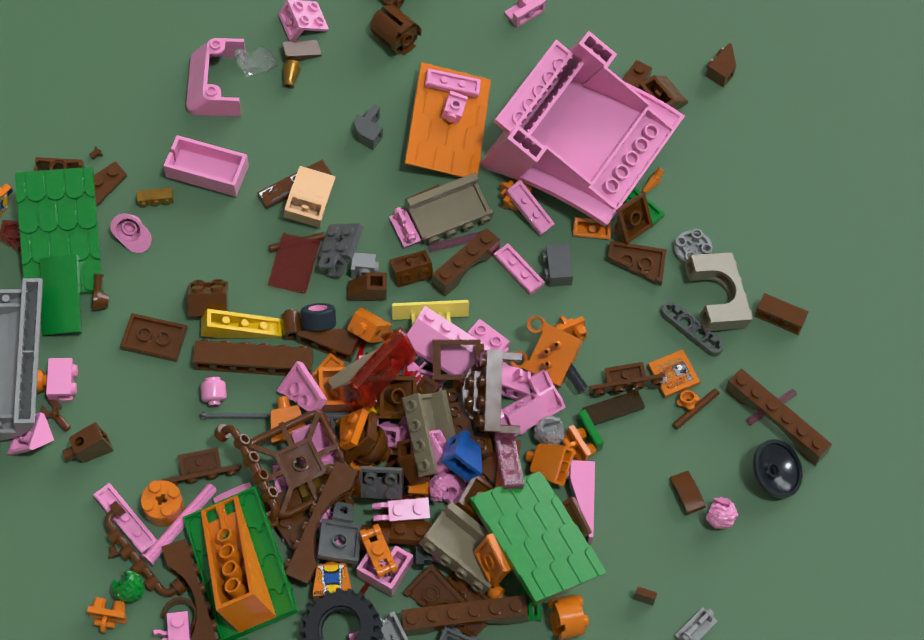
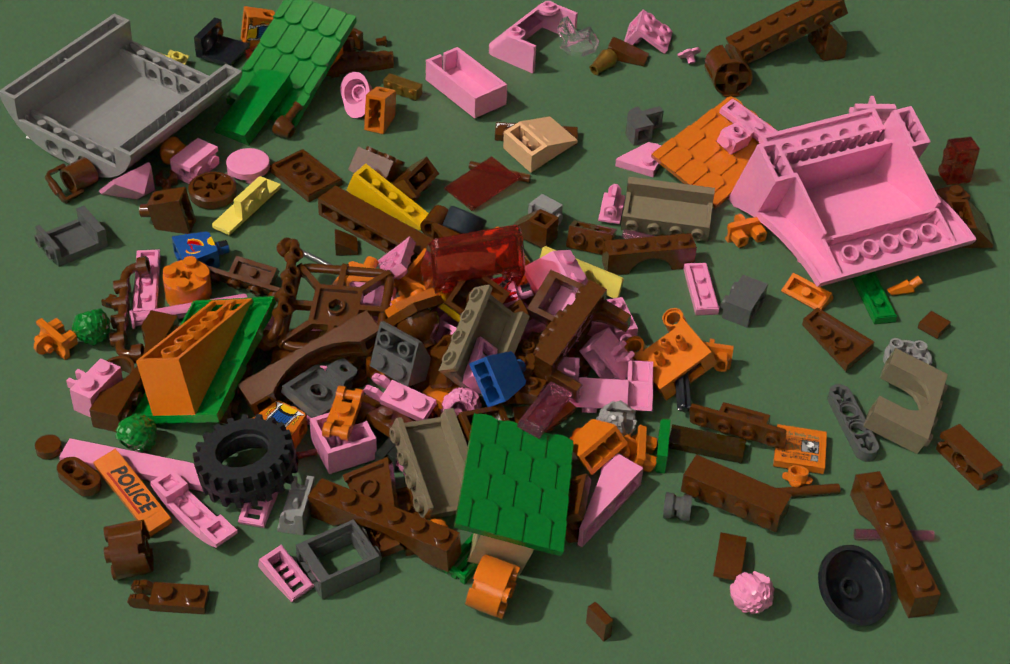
camera: 35 degrees right, 20 degrees down
bright pink head [200,377,227,406] -> none
dark grey plate [318,223,363,278] -> none
orange tile [474,533,511,588] -> none
bright pink tile [505,180,555,236] -> none
reddish brown slope [614,192,653,243] -> none
none -> dark grey panel [34,206,108,267]
none -> blue torso [172,232,230,269]
none -> reddish brown wheel [188,172,237,209]
none -> light yellow bracket [212,176,281,235]
none -> bright pink tile [226,148,270,184]
none -> reddish brown slope [335,229,358,255]
none -> orange torso [364,87,396,134]
none -> reddish brown brick [392,157,440,201]
none -> bright pink wing [615,142,661,177]
none -> dark grey wheel [663,492,692,521]
none -> bright pink plant [677,47,701,64]
none -> reddish brown brick [681,454,792,532]
none -> reddish brown tile [918,311,951,339]
none -> clear red brick [938,137,980,185]

